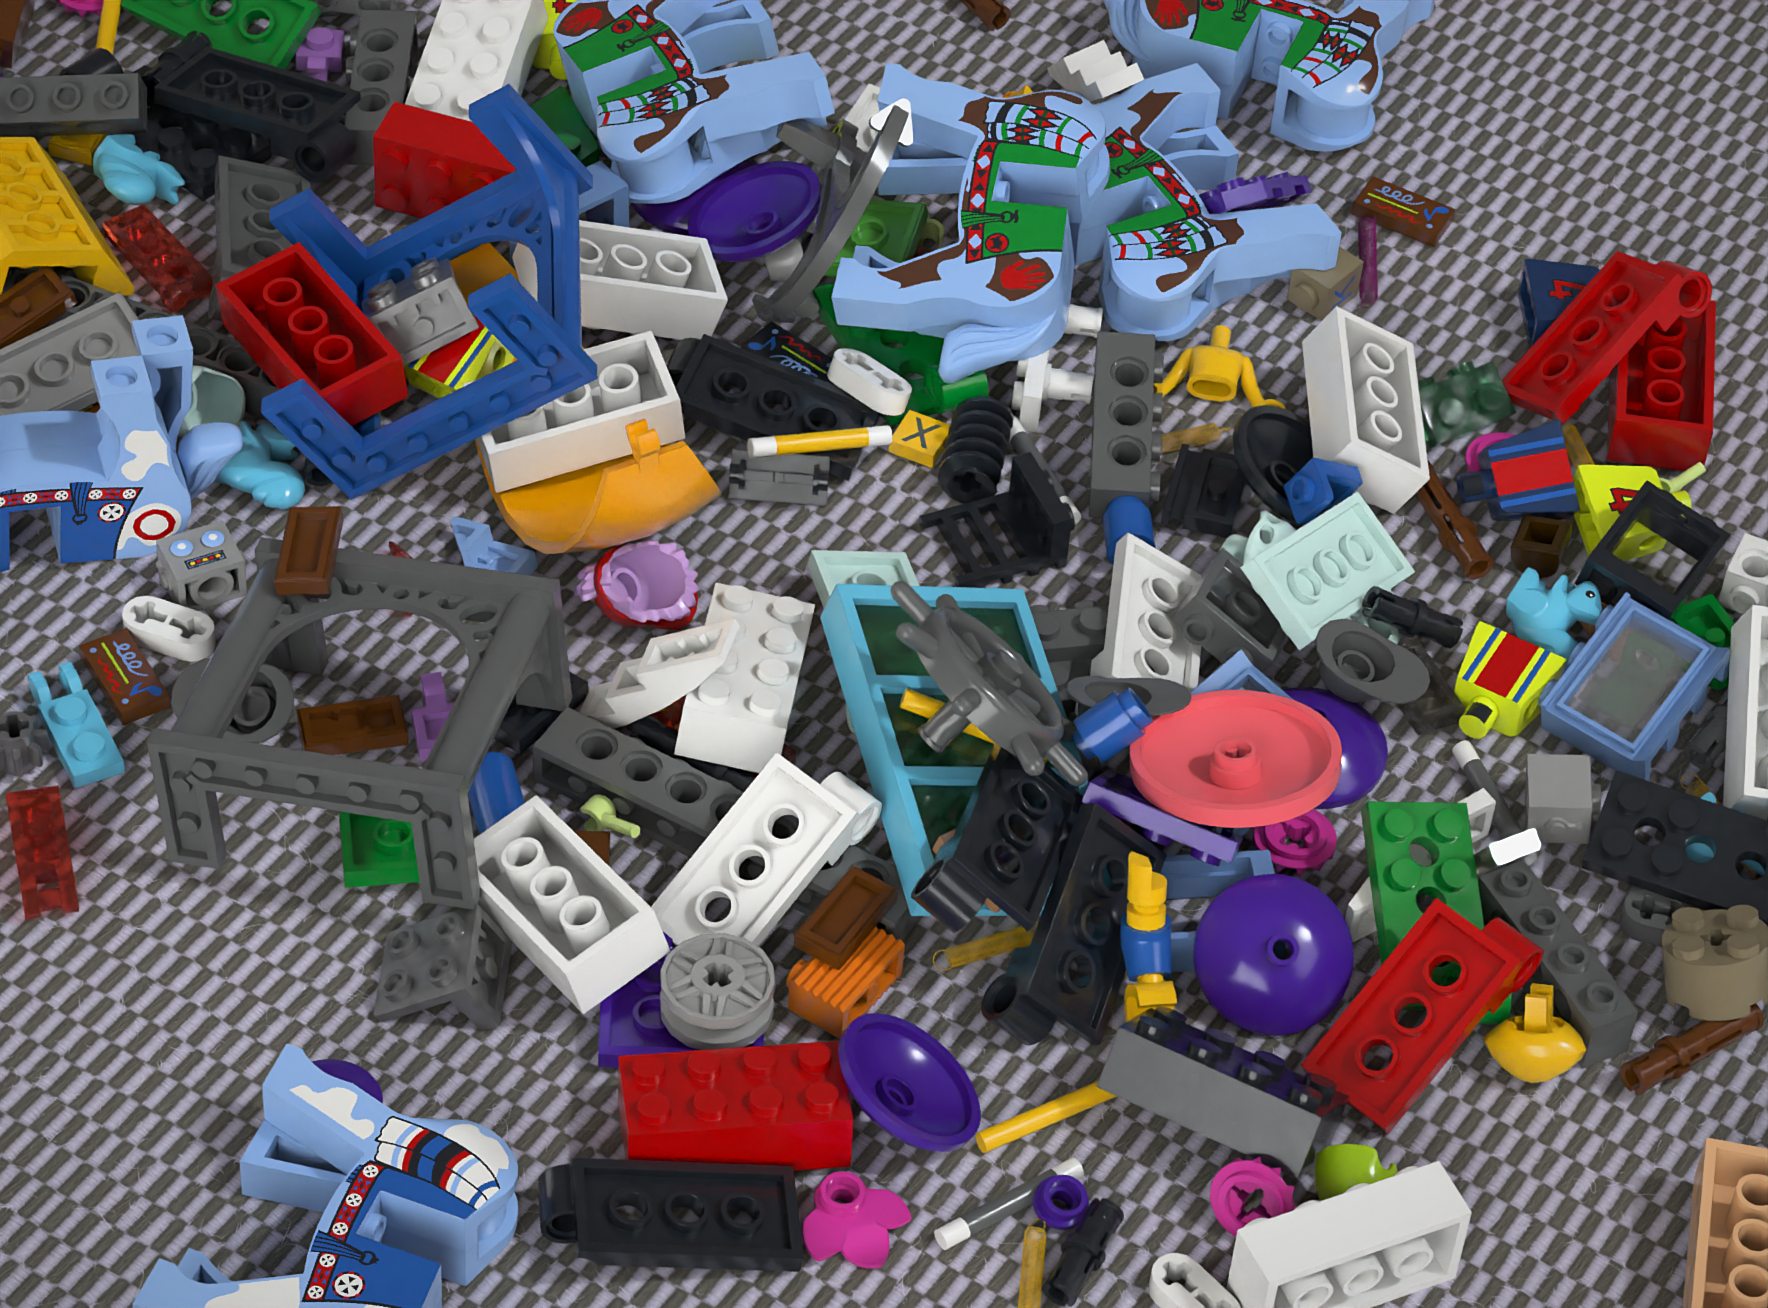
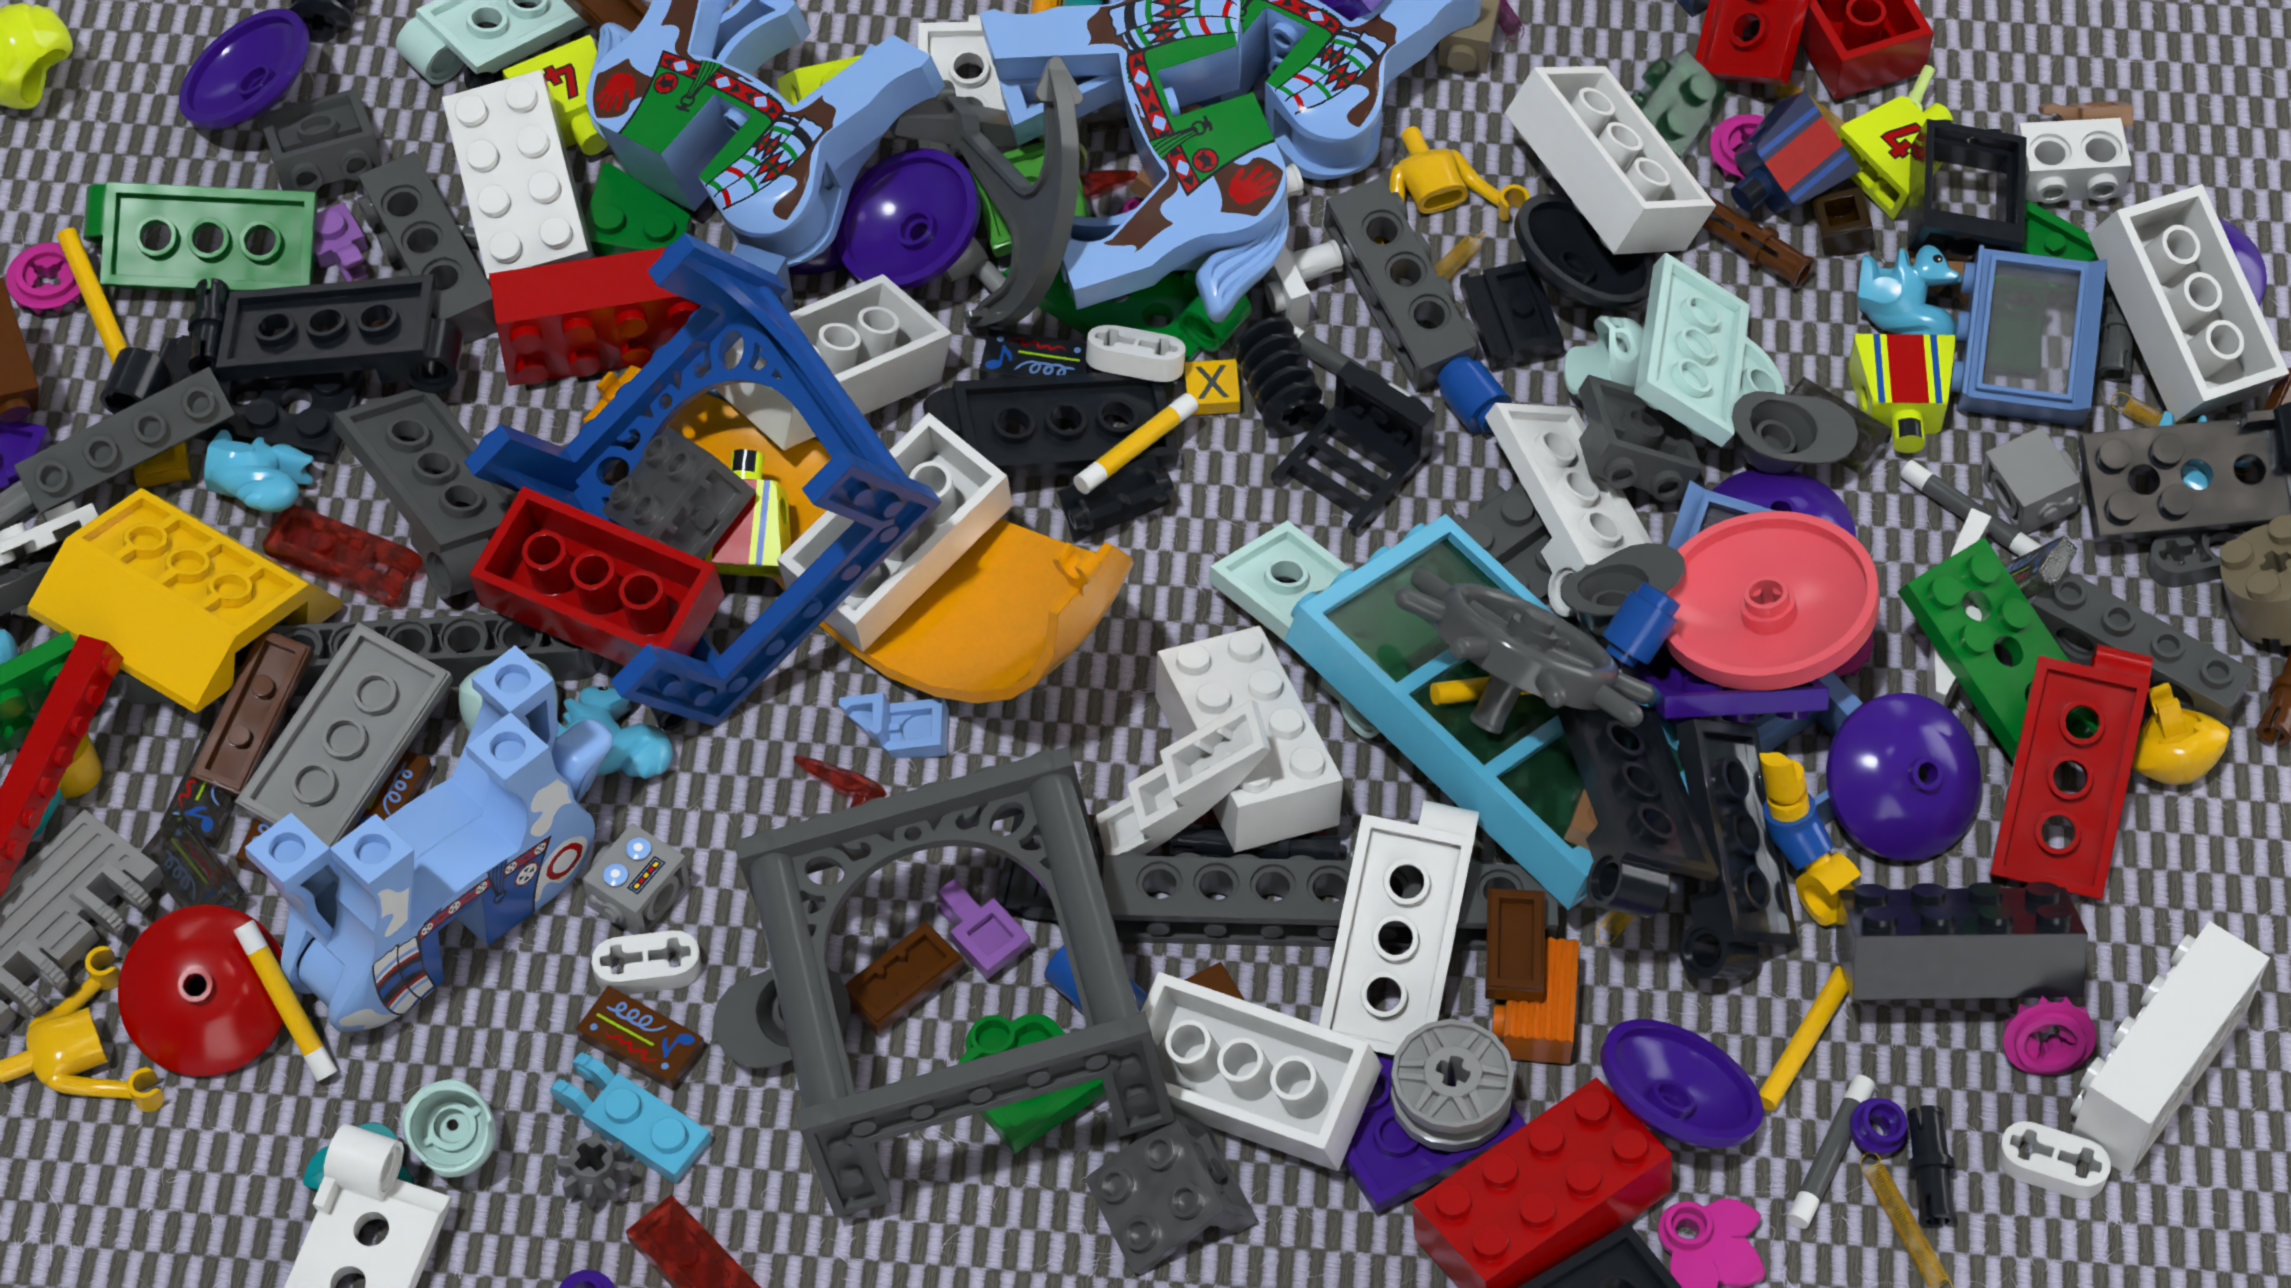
camera: 25 degrees left, 10 degrees up
reddish brown tile [274,506,344,595] -> none
lavender hair [574,540,700,630] -> none
yellowish green hand [580,794,640,838] -> none
blue bracket [1283,457,1363,525] -> none
lime hair [1315,1144,1398,1201] -> none
black pin [1362,586,1463,649] -> none

